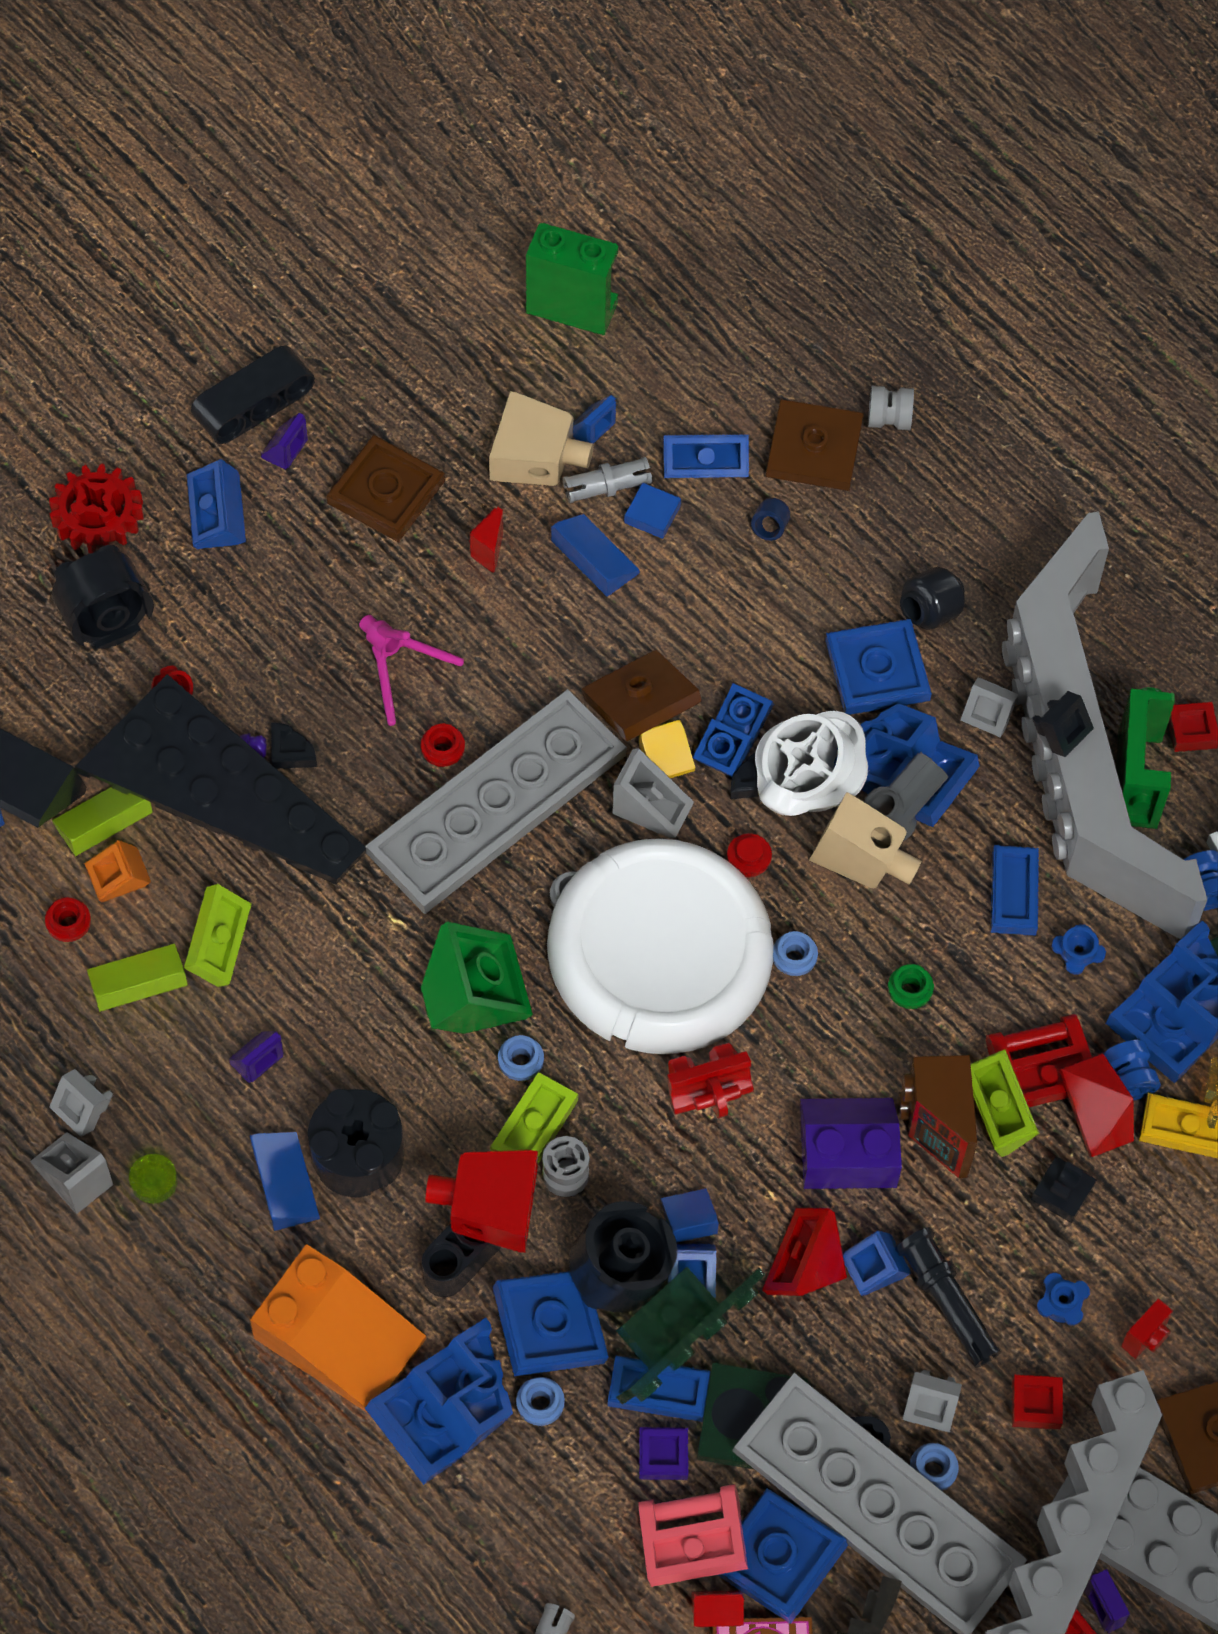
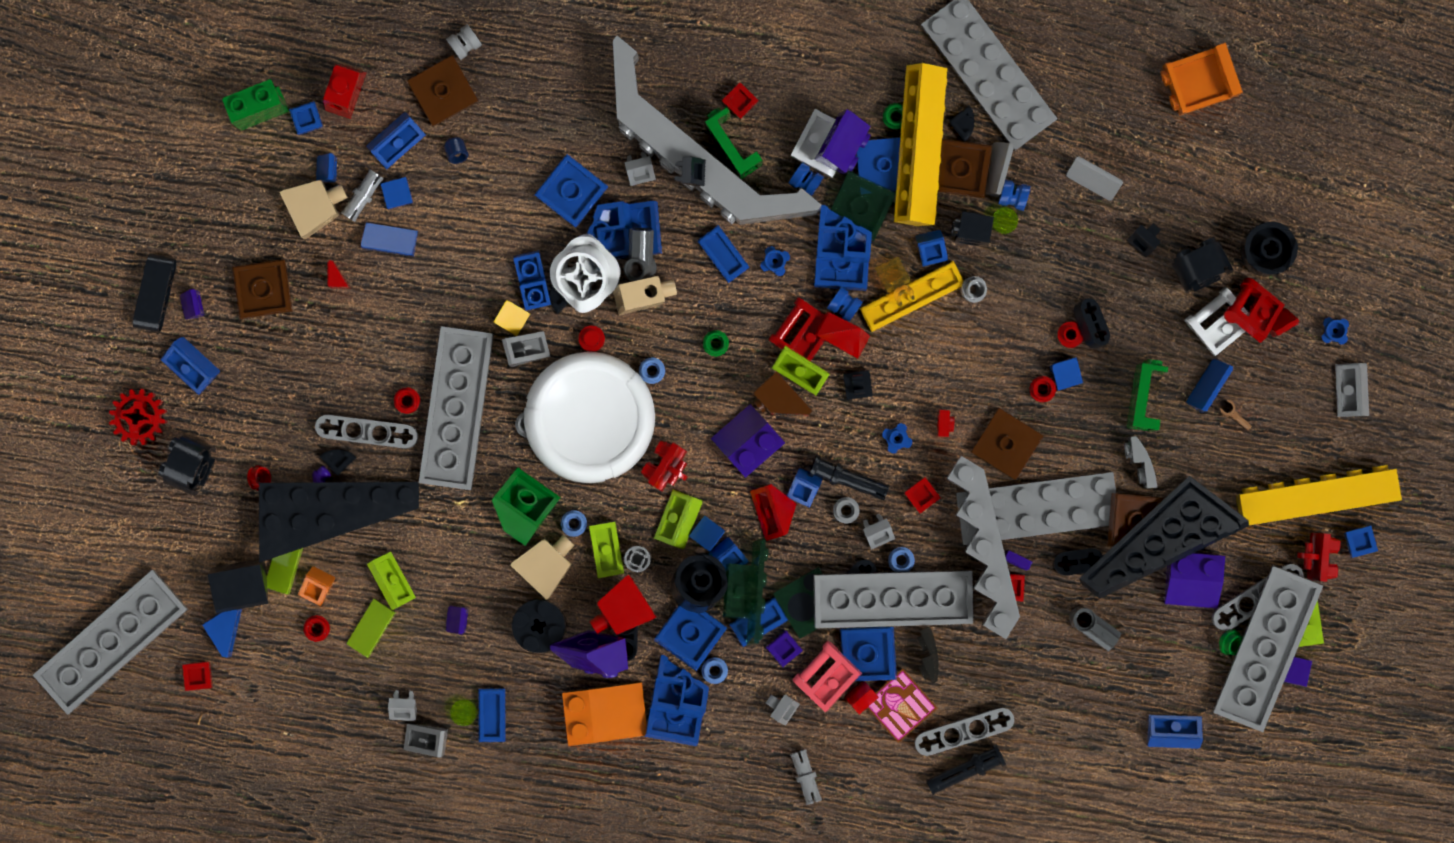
camera: 35 degrees left, 25 degrees up
blue slope [250,1132,320,1231] -> none
dark pink plant [359,615,464,726] -> none
reddish brown plate [581,649,702,742] -> none
black head [900,566,965,630] -> none
none -> blue tile [289,101,323,135]
none -> light grey beam [315,415,418,449]
none -> red torso [323,64,367,119]
none -> blue tile [478,688,506,742]
none -> tan torso [510,535,575,600]
none -> dark purple slope [550,630,628,678]
none -> lime slope [654,490,702,550]
none -> light grey tile [766,694,800,726]
none -> light grey plate [833,497,860,524]

